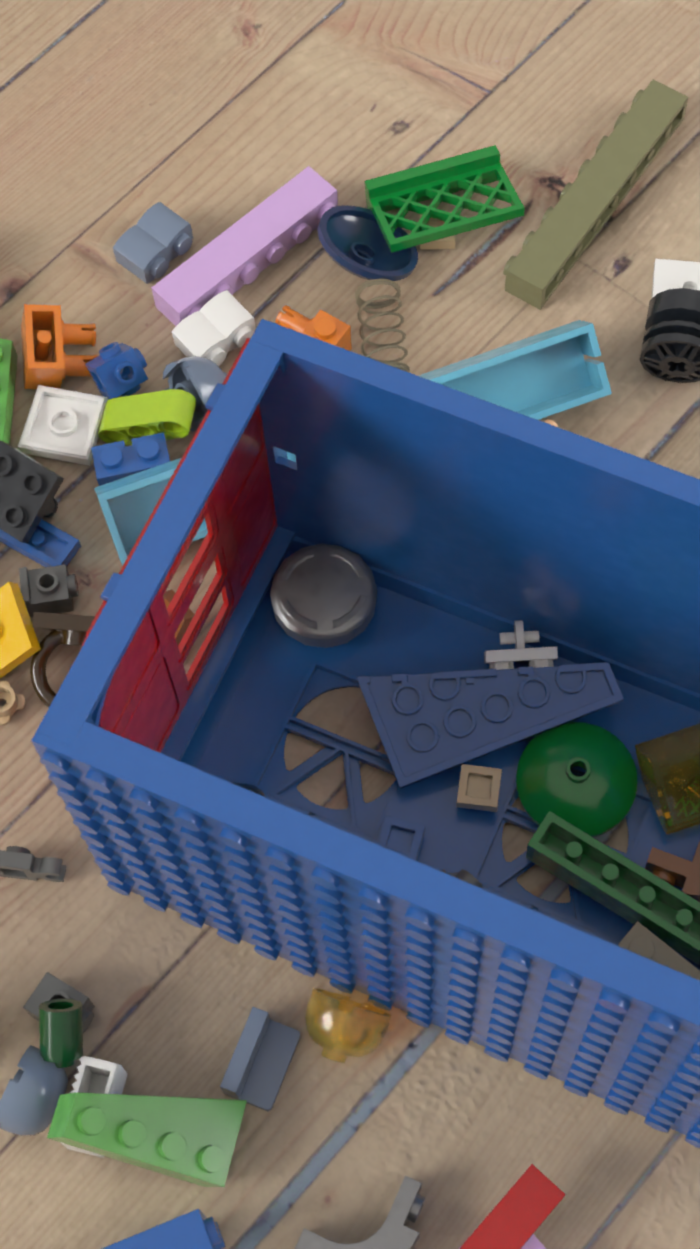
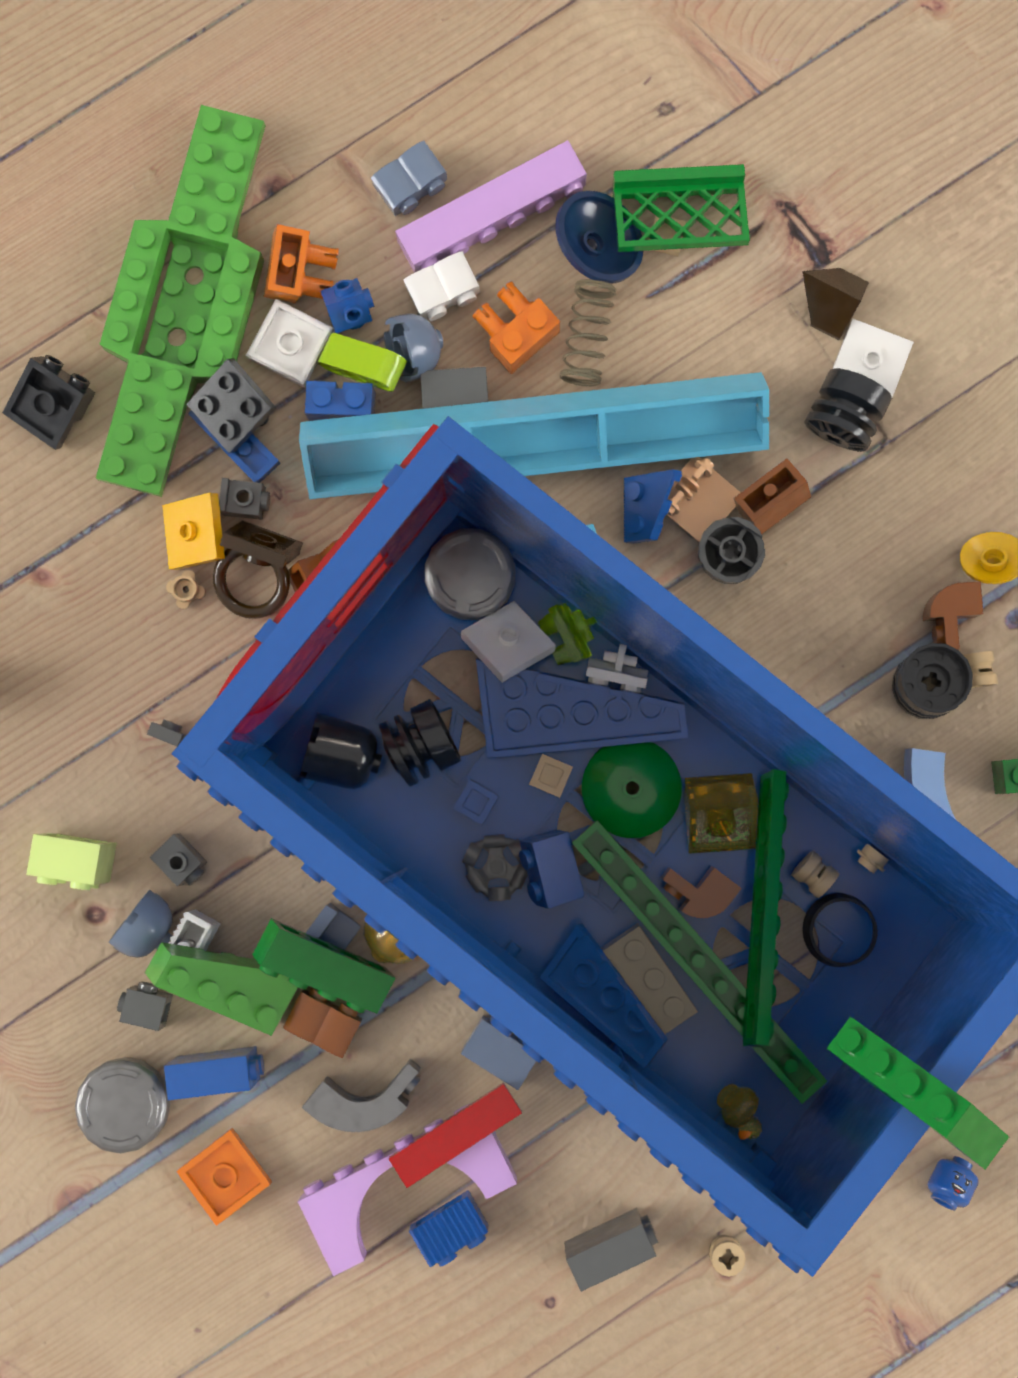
camera: 15 degrees right, 20 degrees up
dark green brick [39,999,83,1068] -> none
olive brick [503,79,688,310] -> none
none -> dark grey brick [117,982,173,1031]
none -> green brick [252,918,396,1014]
none -> dark orange brick [283,987,362,1058]
none -> black wheel [379,699,462,787]
none -> white plate [461,601,556,683]
none -> sand blue brick [461,1015,536,1090]
none -> blue brick [519,829,584,909]
none -> clear neon green hips [538,603,598,665]
none -> dark orange brick [734,458,811,534]
none -> dark brown slope [802,268,869,340]

